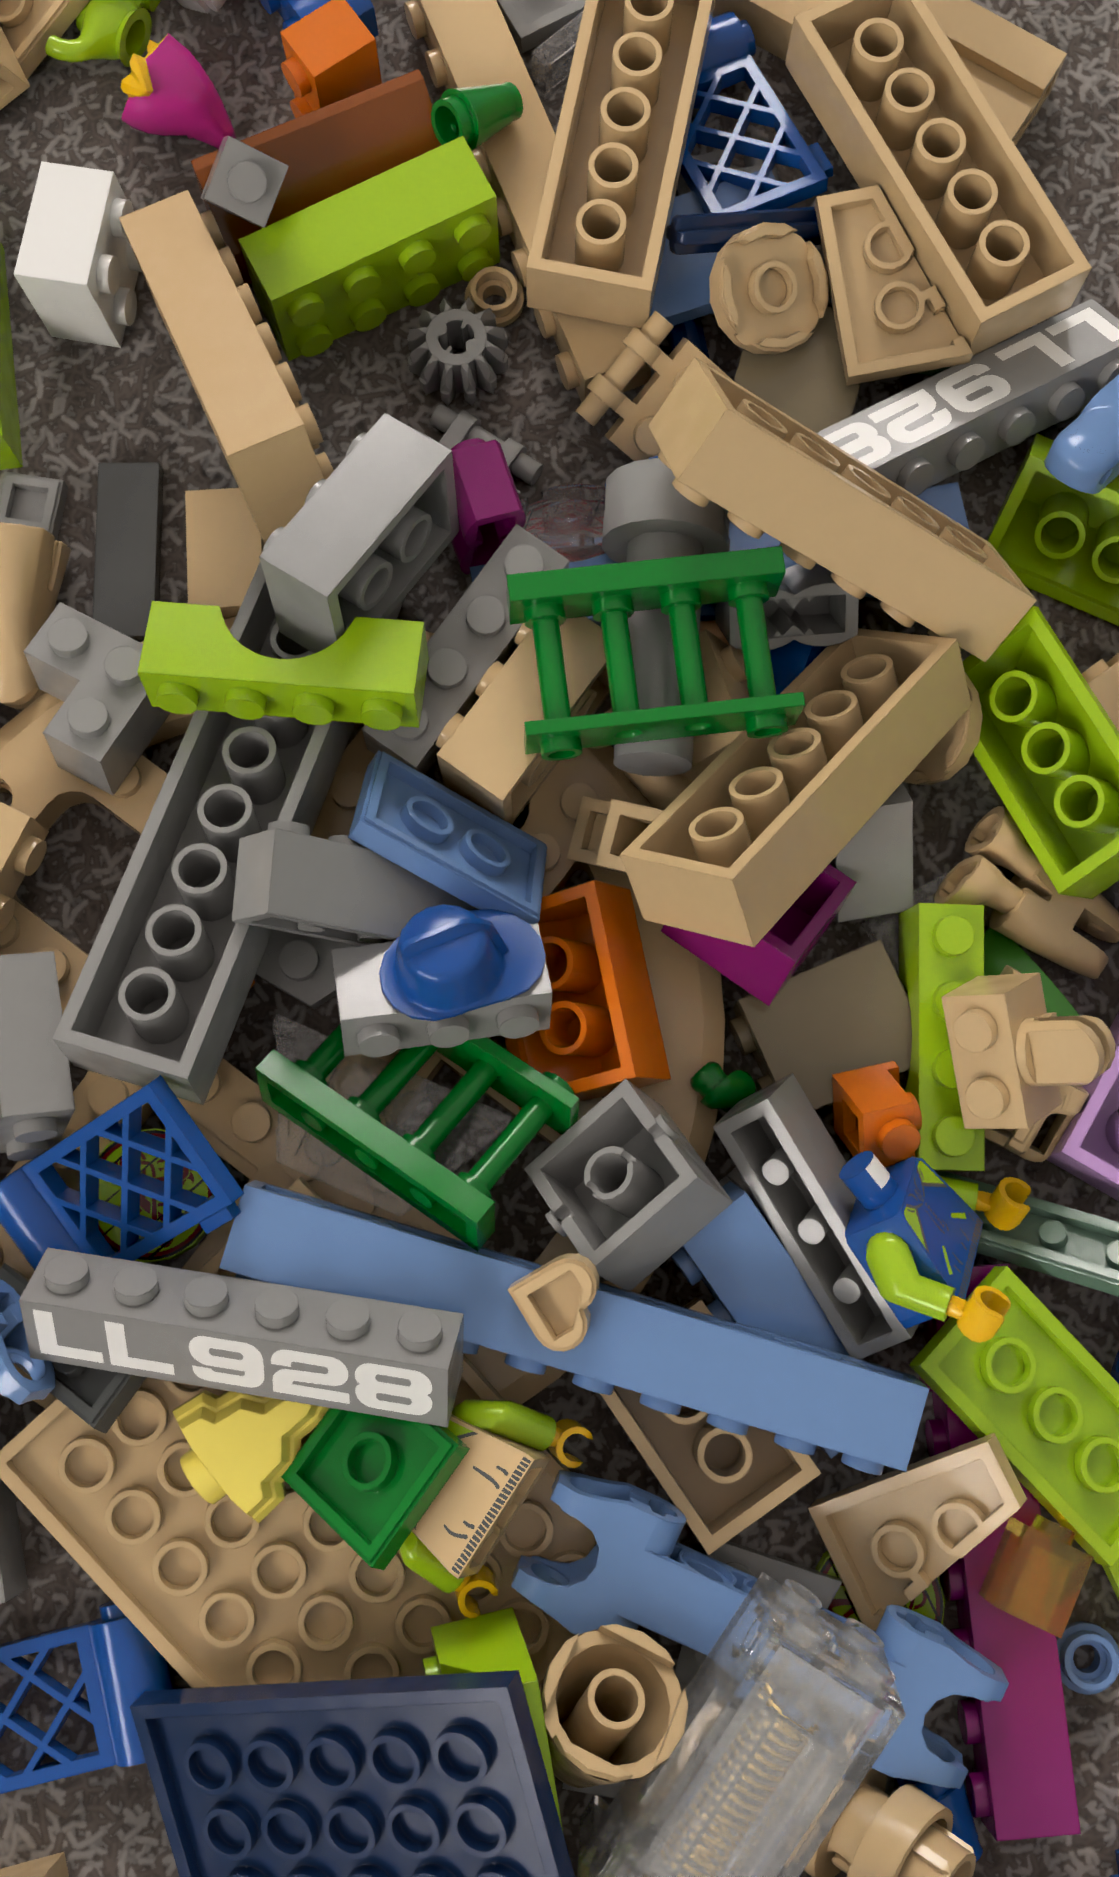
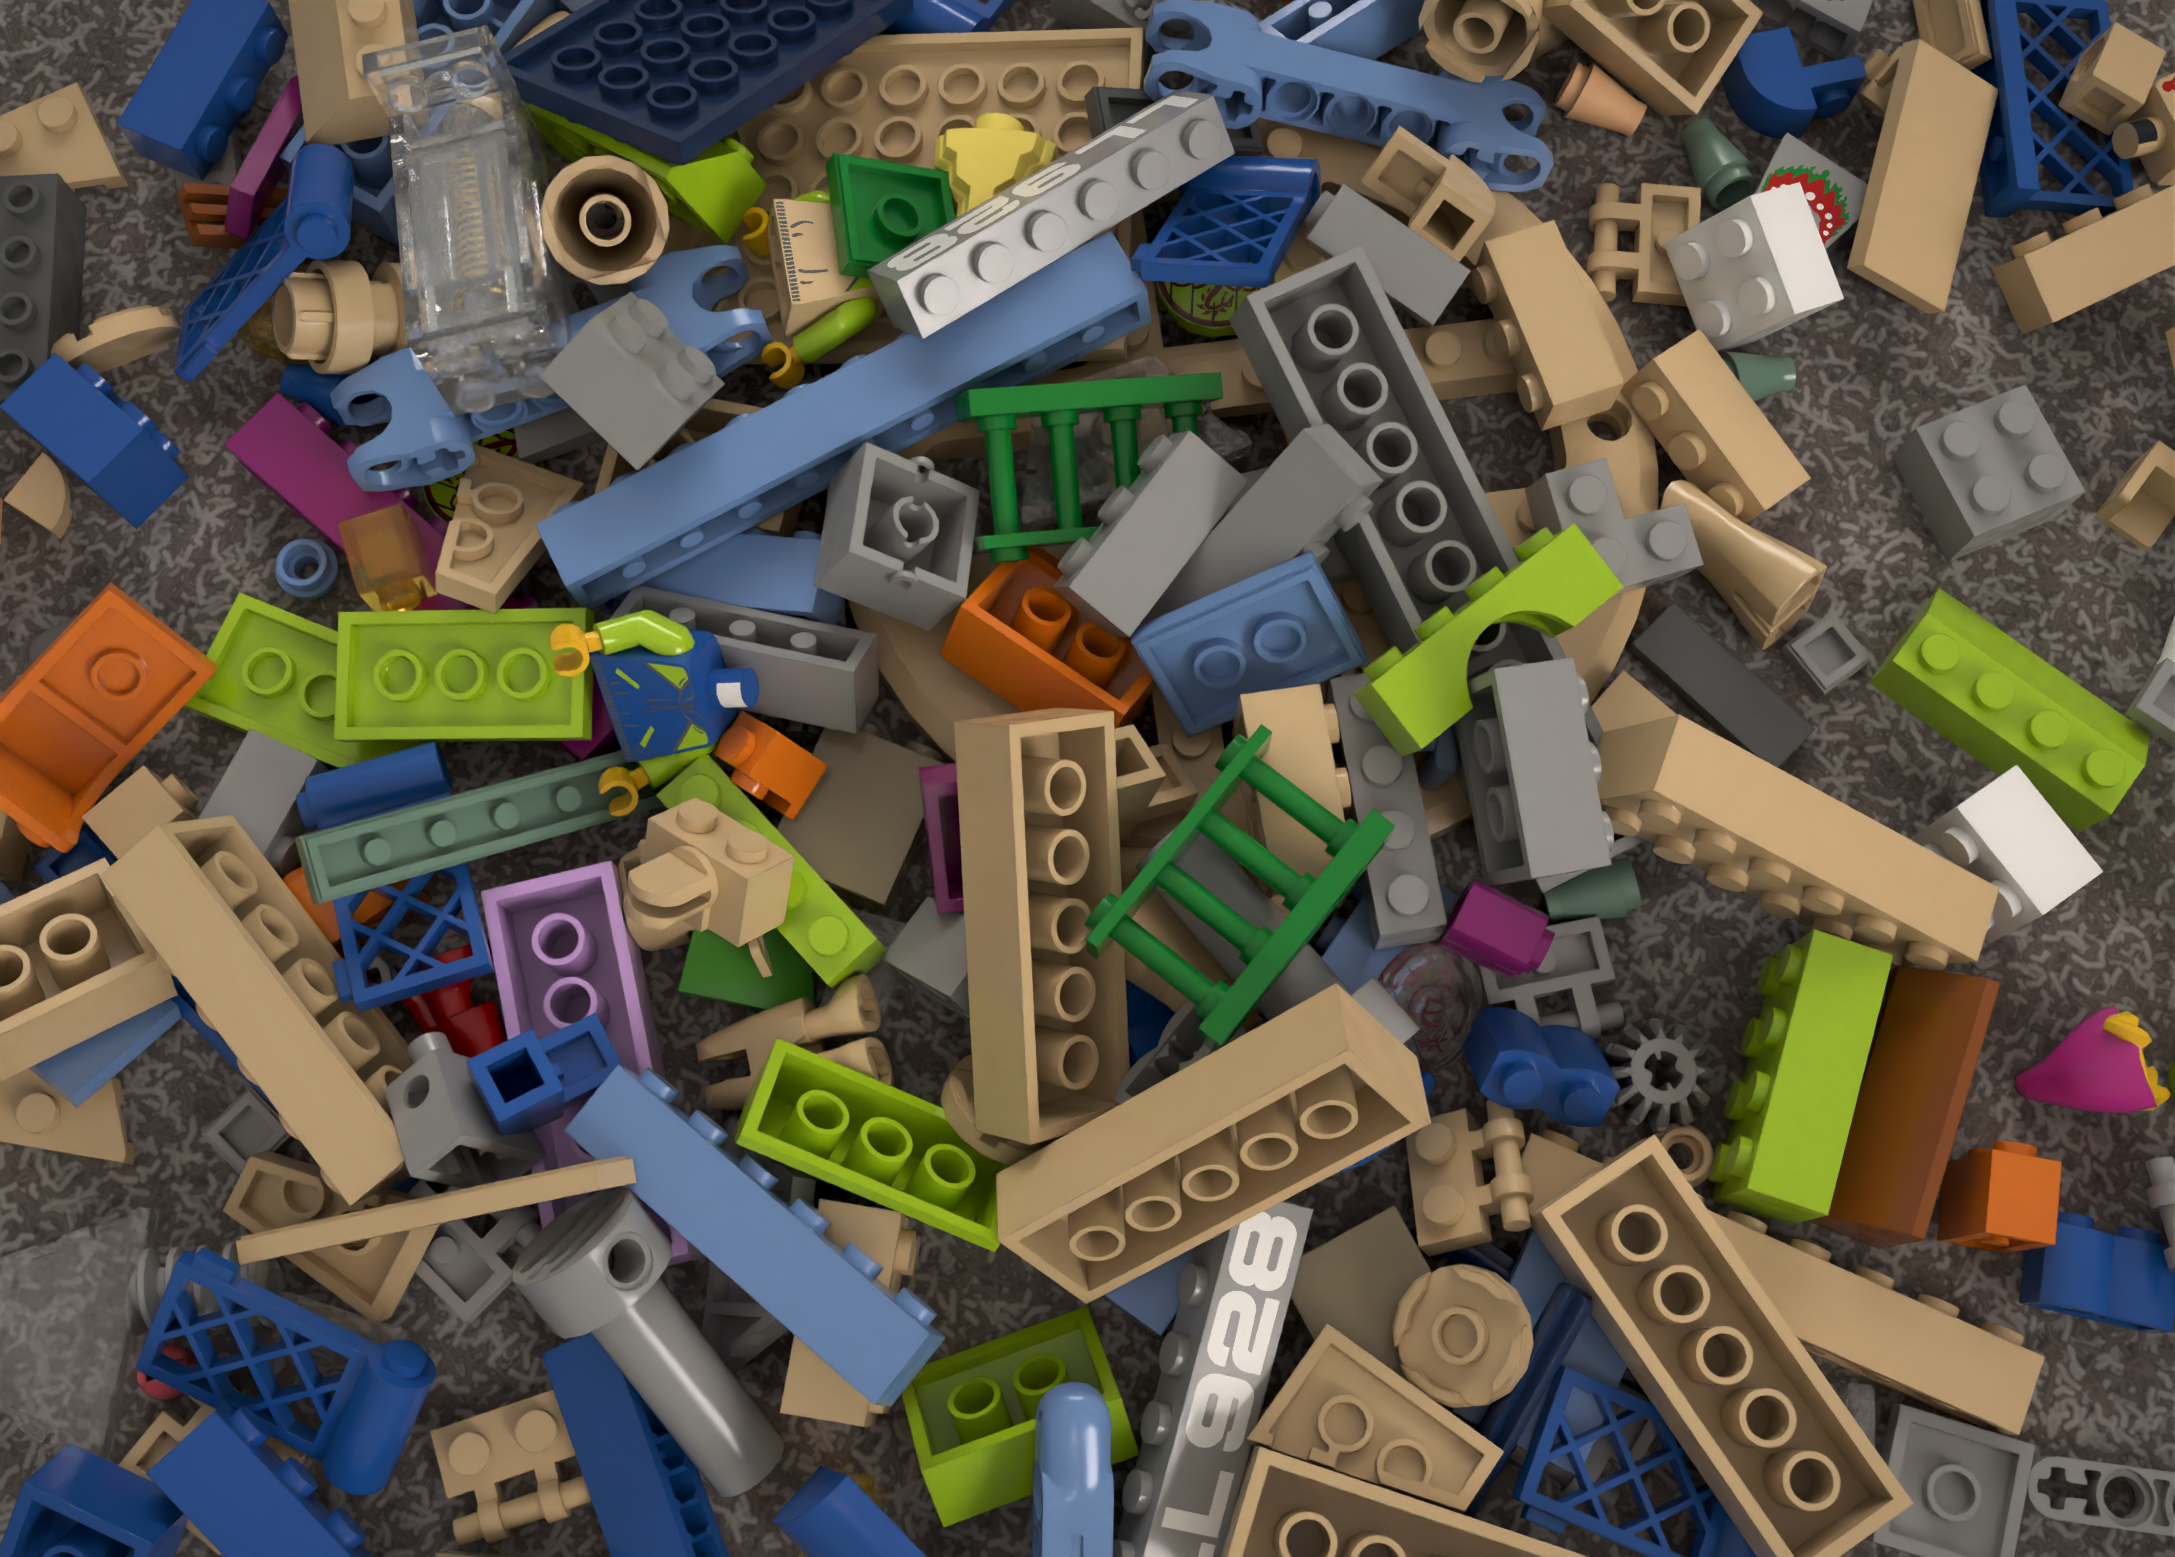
camera: 135 degrees right, 5 degrees down
light grey brick [200,135,289,228] -> none
blue piece [379,904,546,1021] -> none
green cone [431,82,523,151] -> none
tan tile [507,1253,600,1352] -> none
green arm [690,1061,756,1112] -> none
none -> light grey brick [539,292,725,471]
none -> blue brick [1462,1007,1620,1127]

